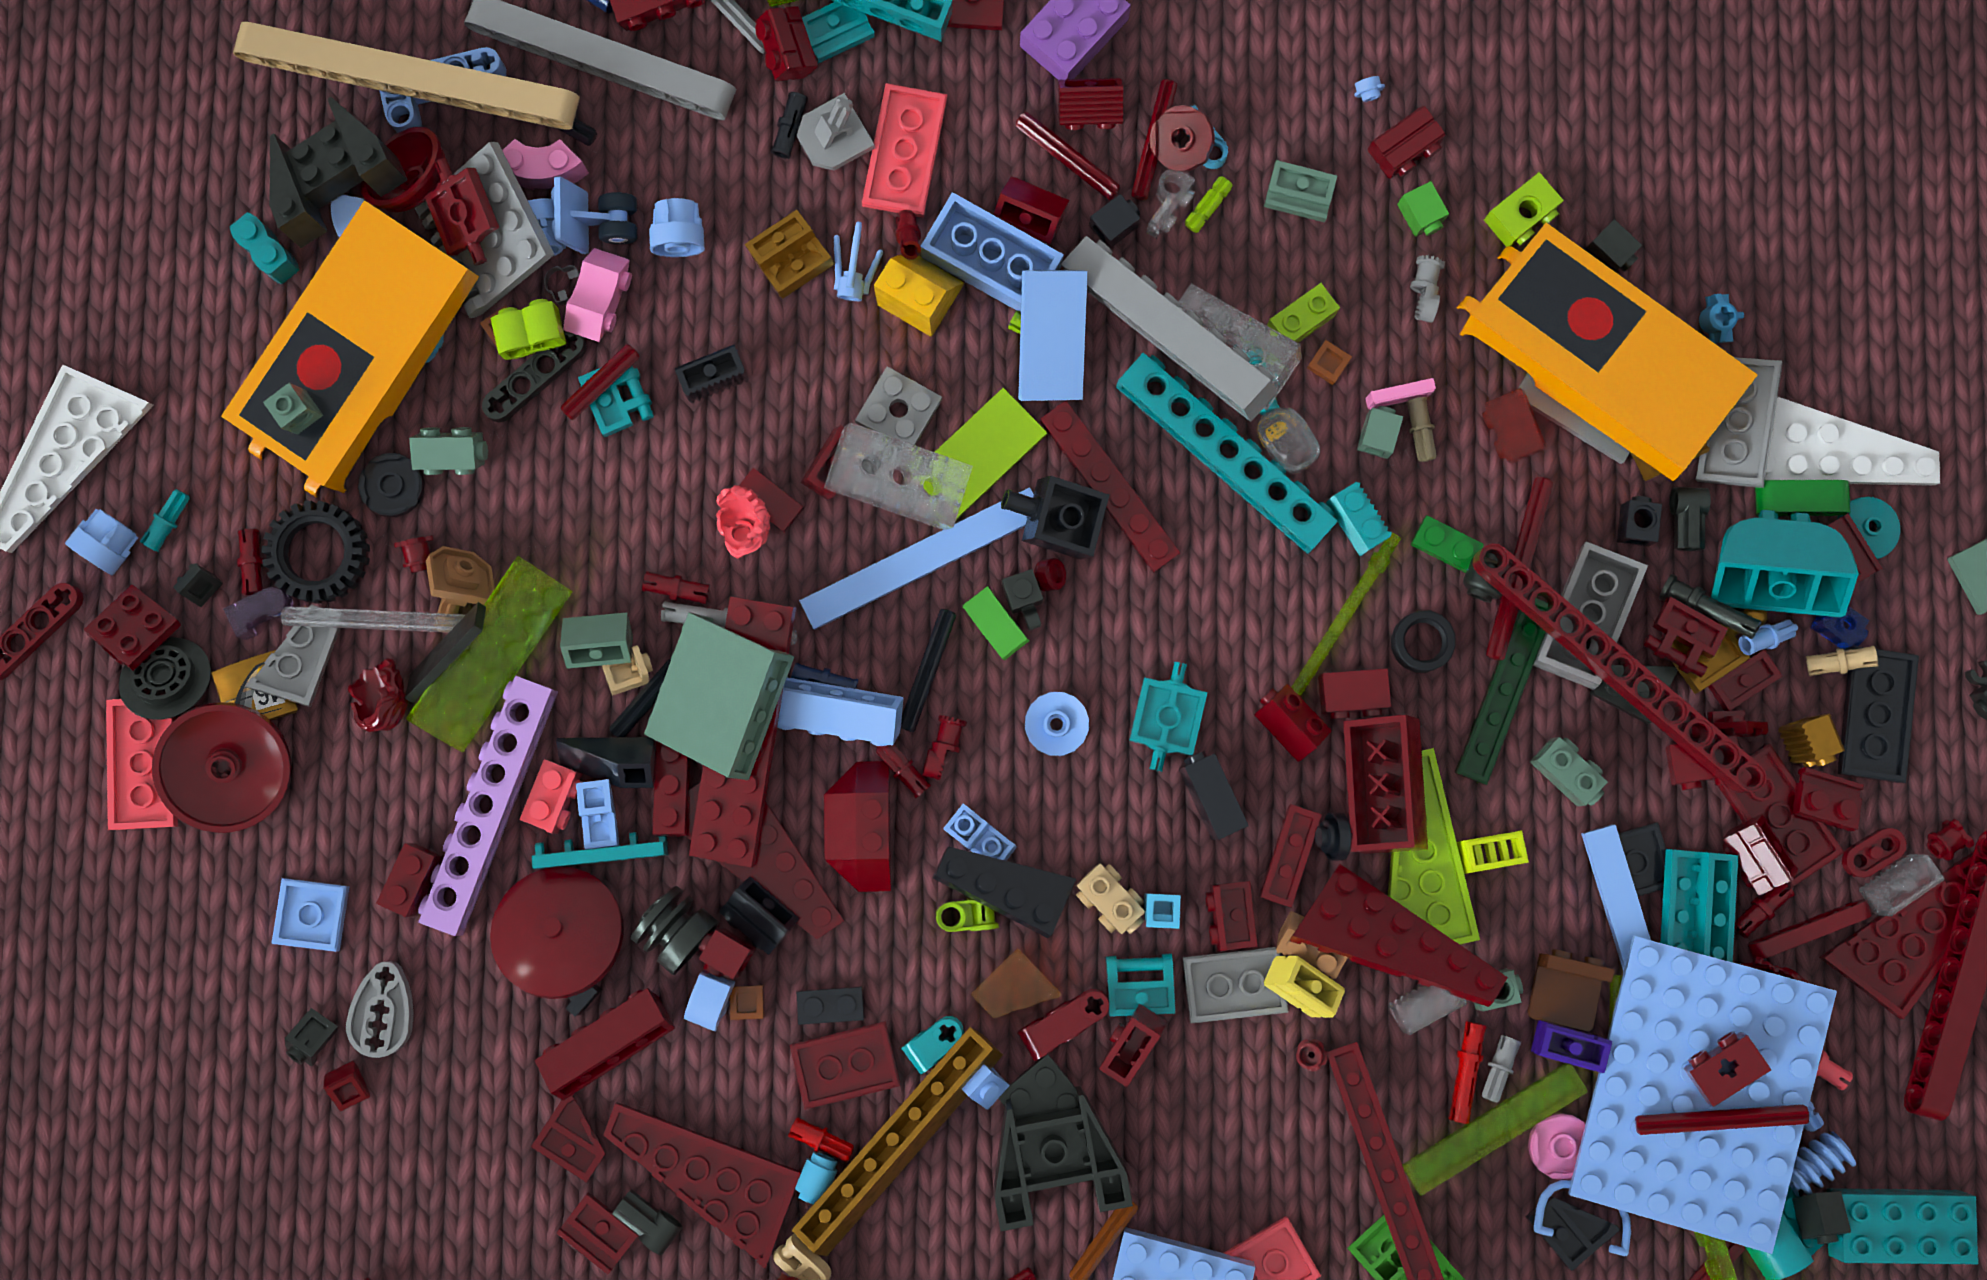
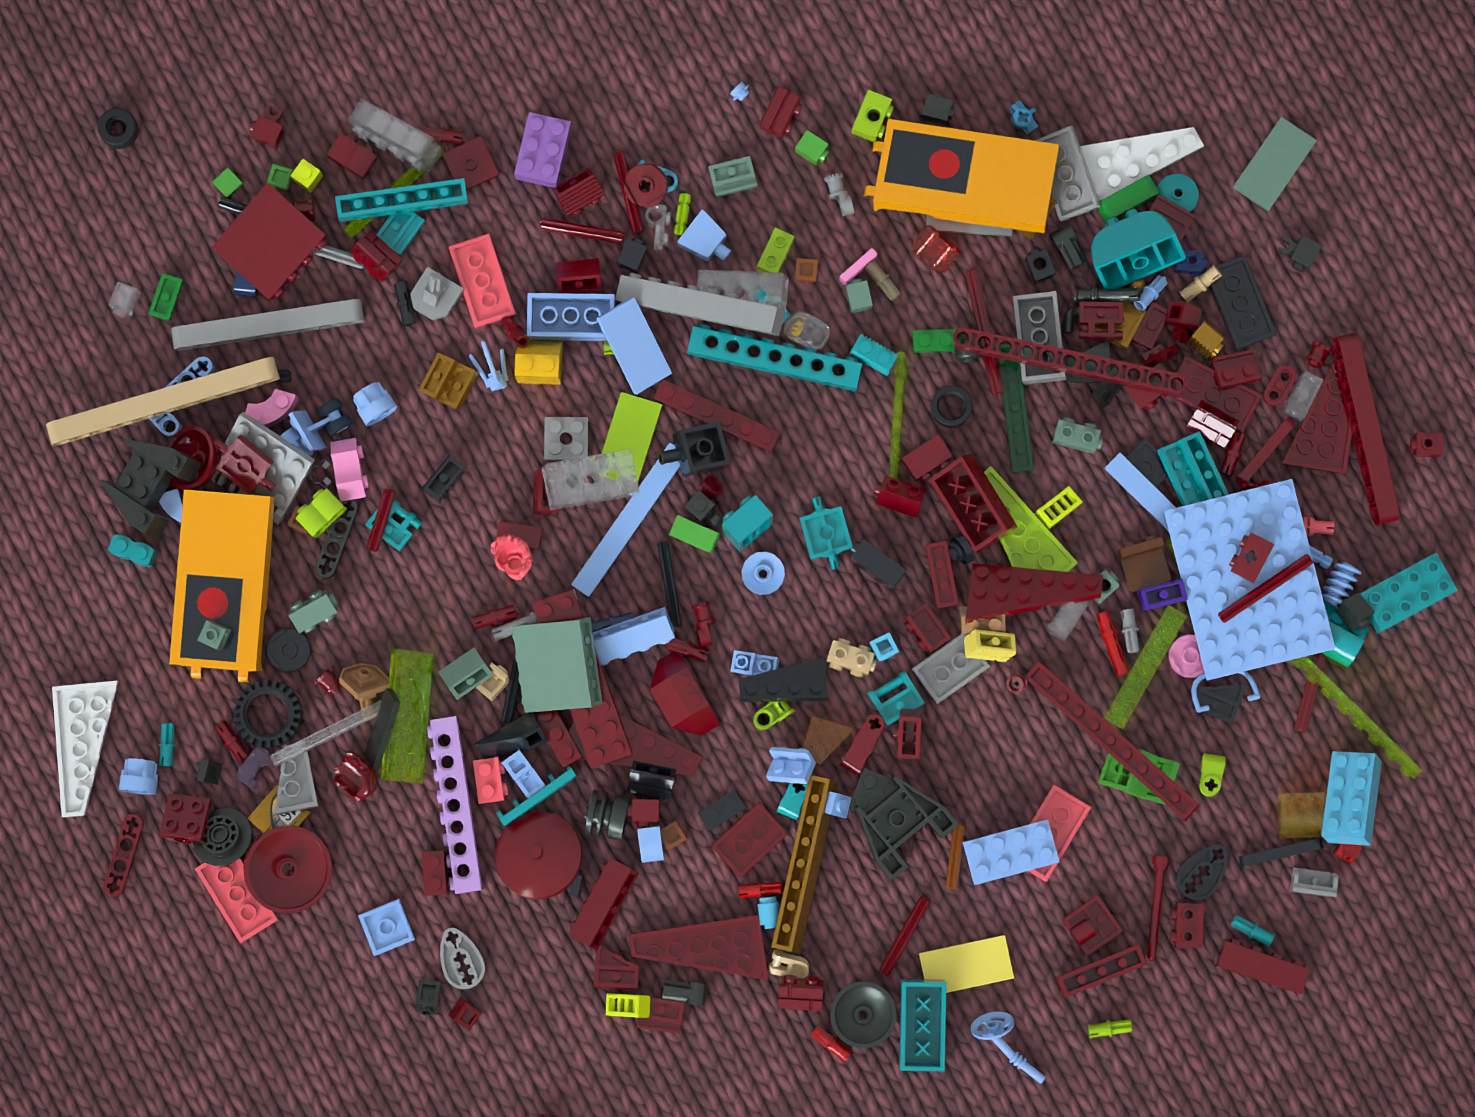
camera: 25 degrees left, 0 degrees up
none -> neon yellow slope [606,993,650,1018]
none -> light blue torso [677,210,731,261]
none -> teal brick [722,495,773,552]
none -> light blue bracket [766,747,816,784]
none -> pearl dark grey arm [1063,305,1079,333]
none -> pearl dark grey tile [1092,367,1131,408]
none -> dark red brick [1165,301,1202,343]

